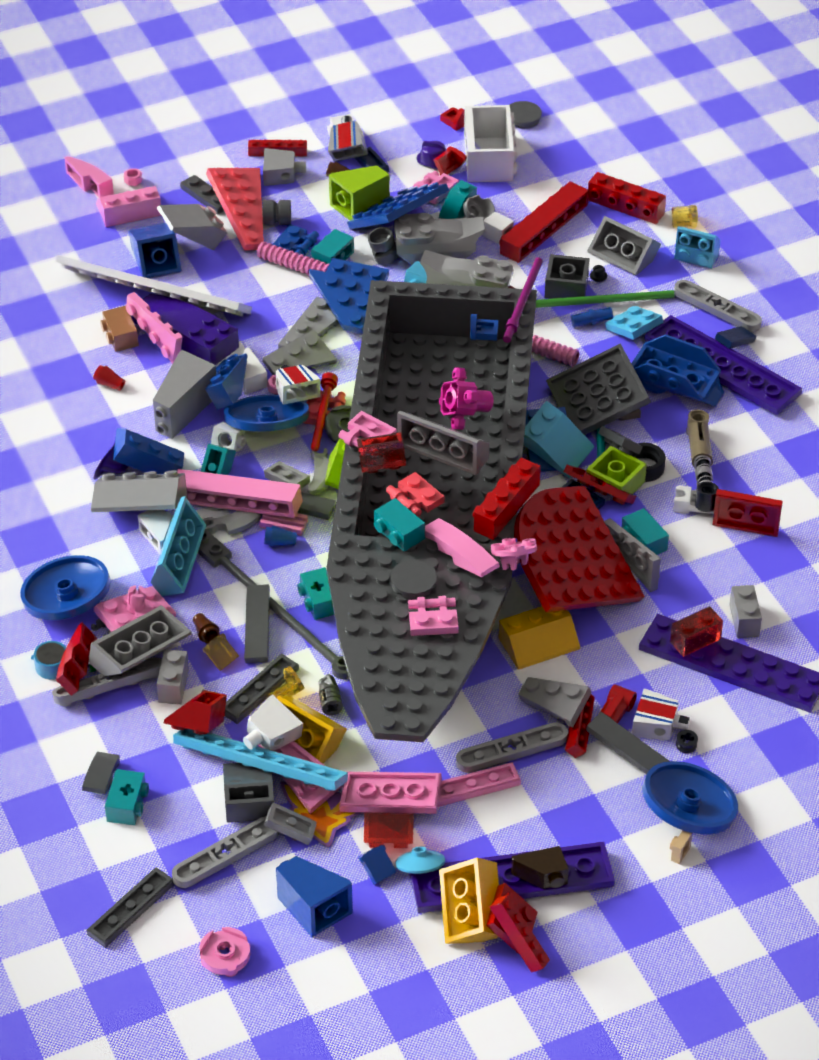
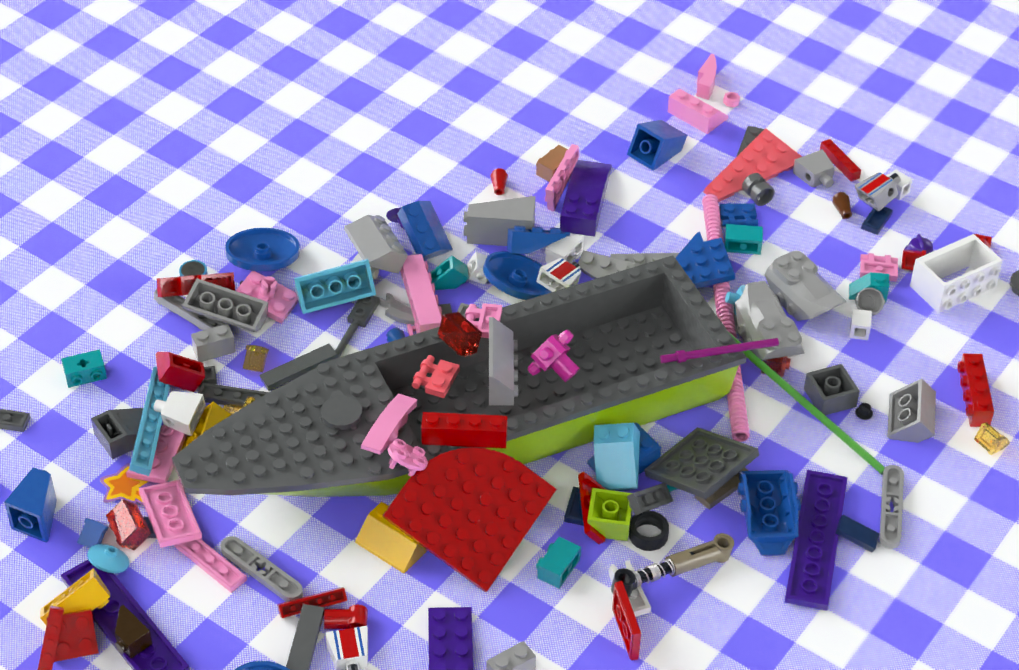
camera: 60 degrees right, 0 degrees up
white plate [55,254,252,317] -> none
dark grey slope [82,751,120,794] -> none
light grey slope [157,204,227,251] -> none
light grey piece [172,816,280,888] -> none
reddish brown cone [193,613,220,644] -> none
light grey plate [264,802,317,845] -> none
lime slope [329,165,390,221] -> none
blue plate [347,182,450,229] -> none
dark grey wheel [367,227,398,265] -> none
teal brick [374,498,425,552] -> none
bright pink plate [408,596,458,636] -> none
blue tile [470,314,499,341] -> none
red brick [499,181,589,263] -> none
light grey wing [518,677,592,728] -> none
blue pin [571,307,613,327] -> none
light grey wing [604,518,661,592] -> none
medium azure plate [605,306,663,340] -> none
clear red brick [670,606,723,657] -> none
medium azure slope [674,226,721,269] -> none

